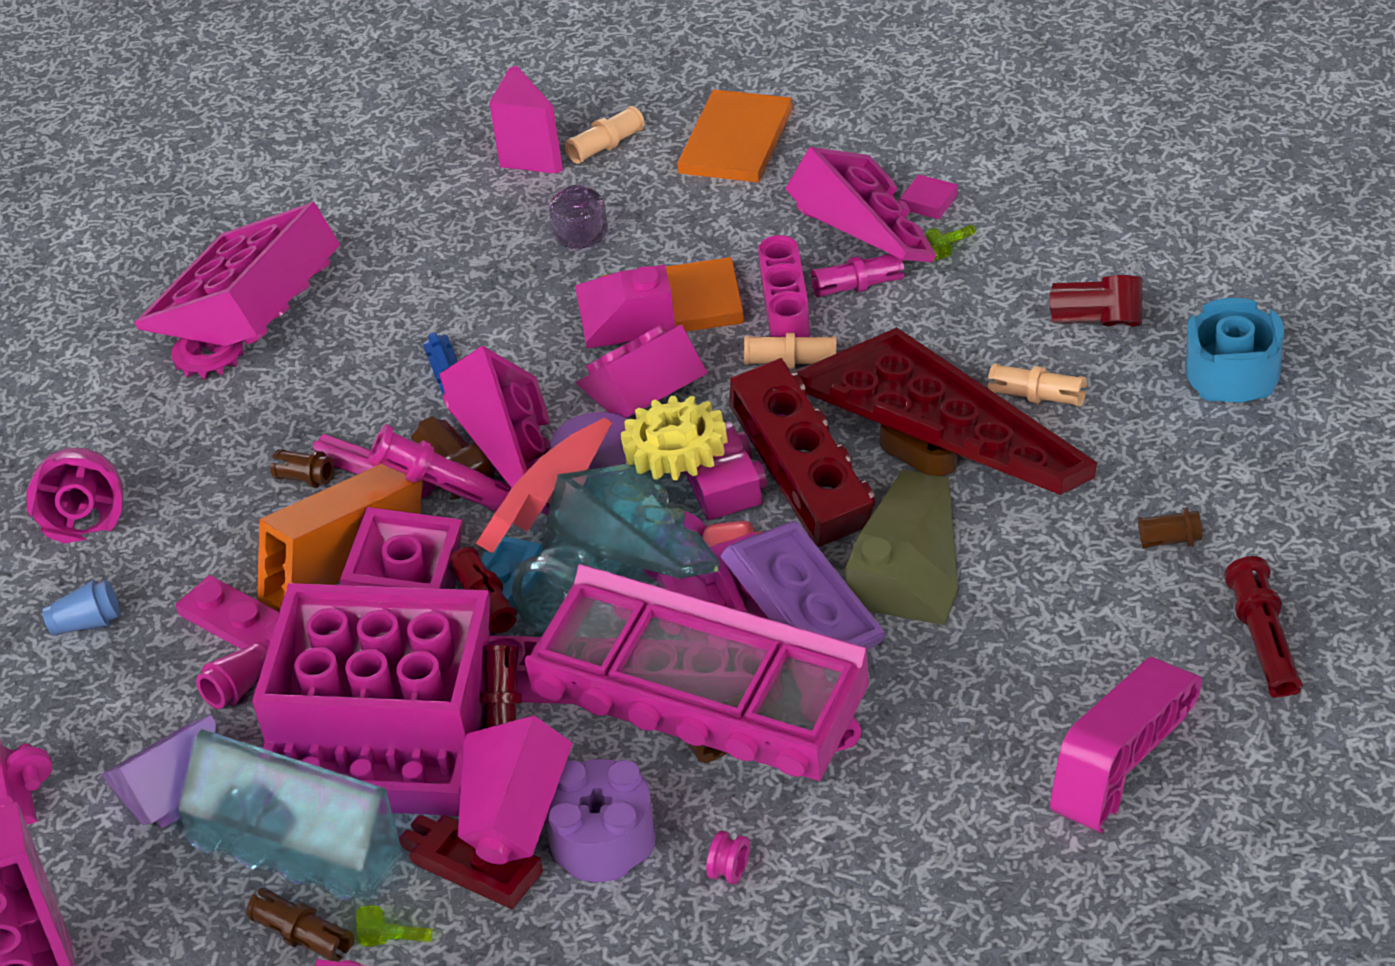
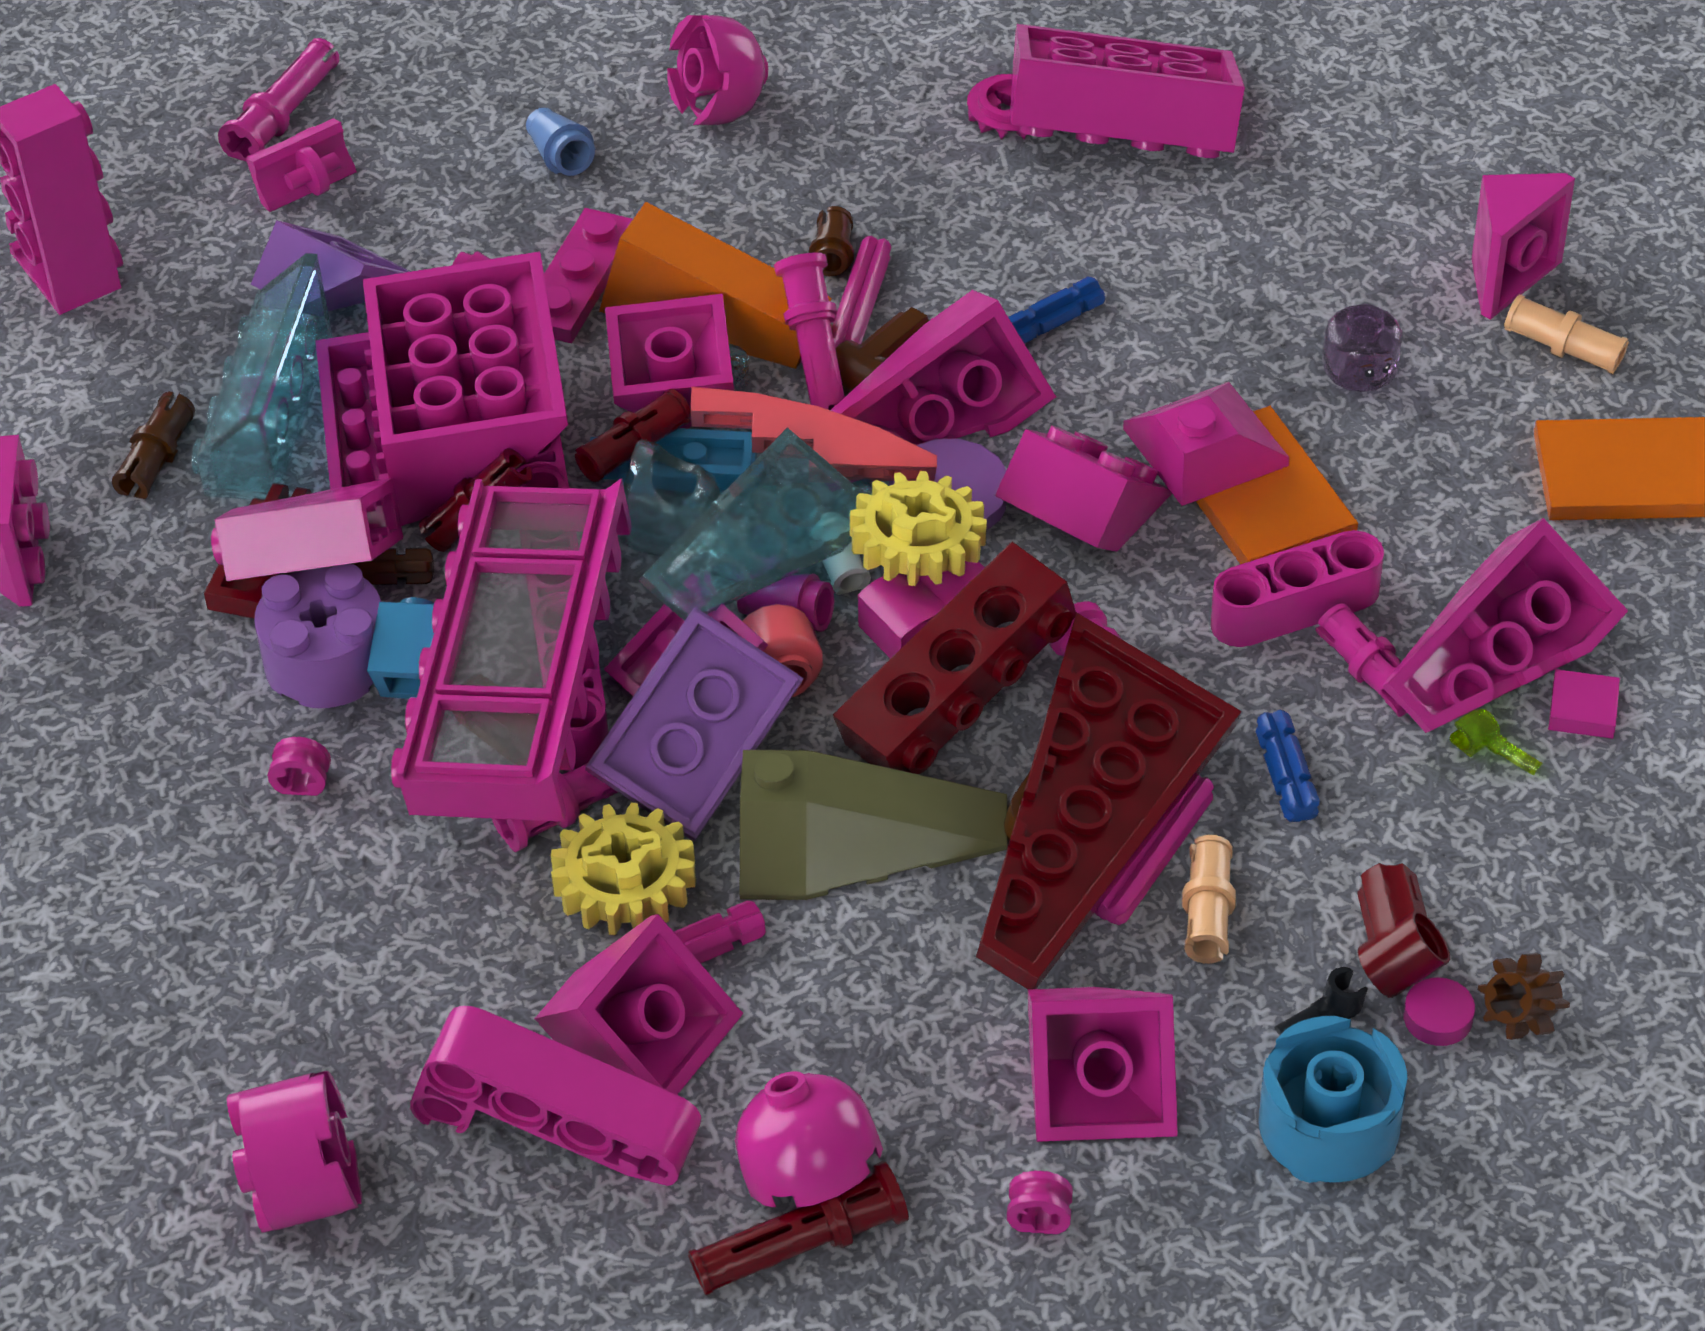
camera: 70 degrees right, 5 degrees up
clear neon green hand [356,905,433,947] -> none
light nougat pin [744,332,836,369] -> none
reddish brown pin [1138,507,1202,549] -> none
none -> dark pink brick [227,1071,362,1233]
none -> dark azure brick [367,597,434,699]
none -> dark pink slope [534,914,743,1095]
none -> light yellow gear [551,803,696,935]
none -> dark pink axle [674,900,766,963]
none -> dark pink cylinder [735,1071,883,1208]
none -> dark pink bush [1007,1170,1073,1234]
none -> dark pink slope [1028,987,1178,1142]
none -> blue axle [1256,709,1320,822]
none -> black hand [1274,967,1368,1035]
none -> dark pink tile [1404,977,1475,1046]
none -> reddish brown gear [1477,953,1570,1040]

